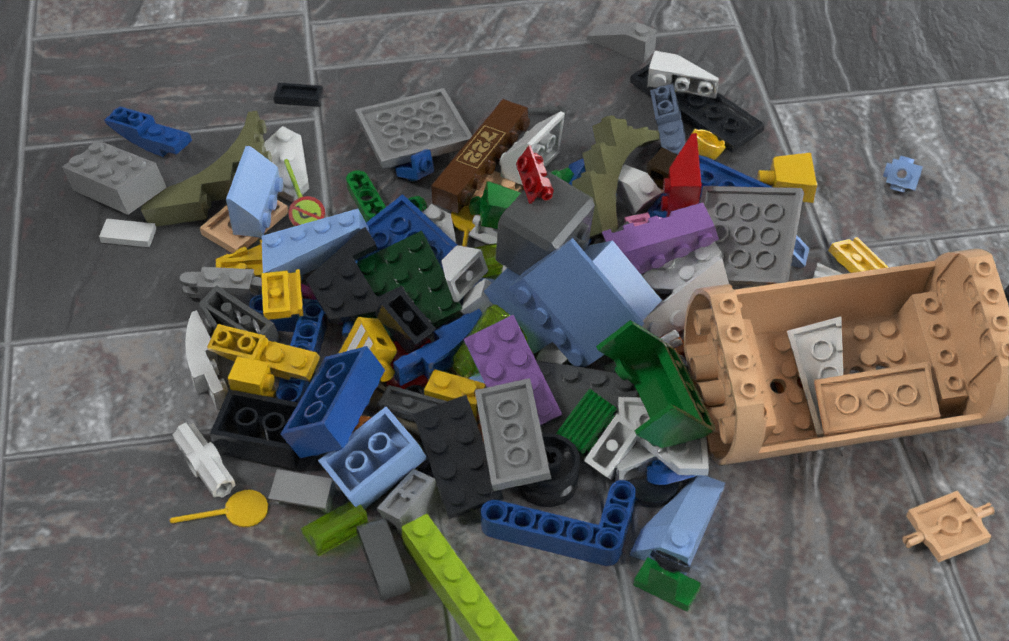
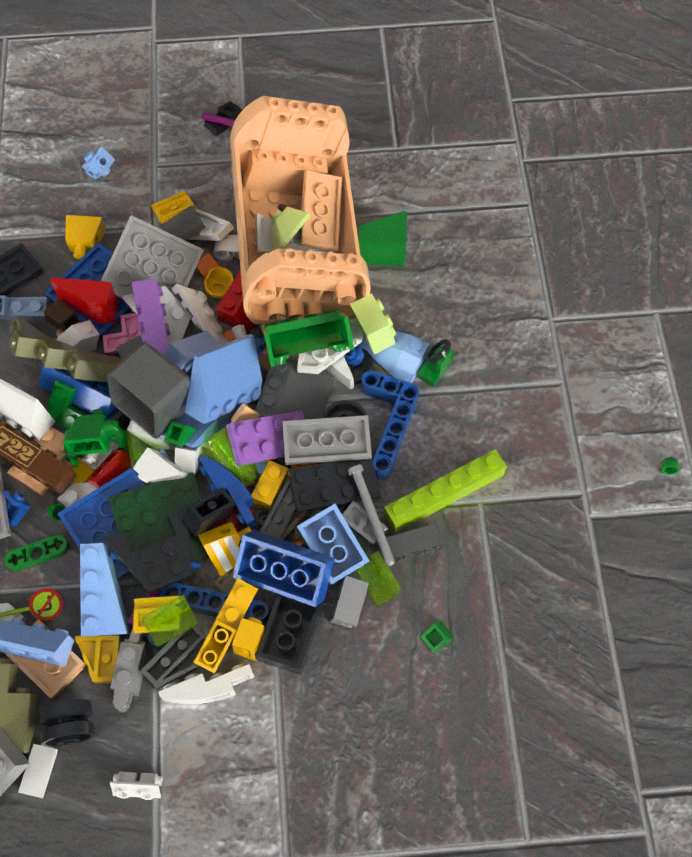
camera: 85 degrees left, 15 degrees up
yellow piece [169,490,268,527] -> none
white piece [172,423,236,498] -> none
red hinge [516,145,554,204] -> none
green brick [556,388,617,456] -> none
white slope [584,414,638,480] -> none
yellow hair [692,129,725,160] -> none
light nougat plate [903,491,994,562] -> none
none -> black wheel [38,699,95,747]
none -> red slope [86,450,133,488]
none -> white hinge [110,771,163,800]
none -> clear neon green panel [141,595,198,647]
none -> dark grey tile [160,206,206,241]
none -> green slope [164,420,196,447]
none -> light nougat tile [230,403,260,422]
none -> yellowish green slope [270,207,311,251]
none -> light grey bar [348,465,395,566]
none -> yellowish green brick [350,293,396,355]
none -> green slope [358,211,407,266]
none -> green slope [420,620,455,654]

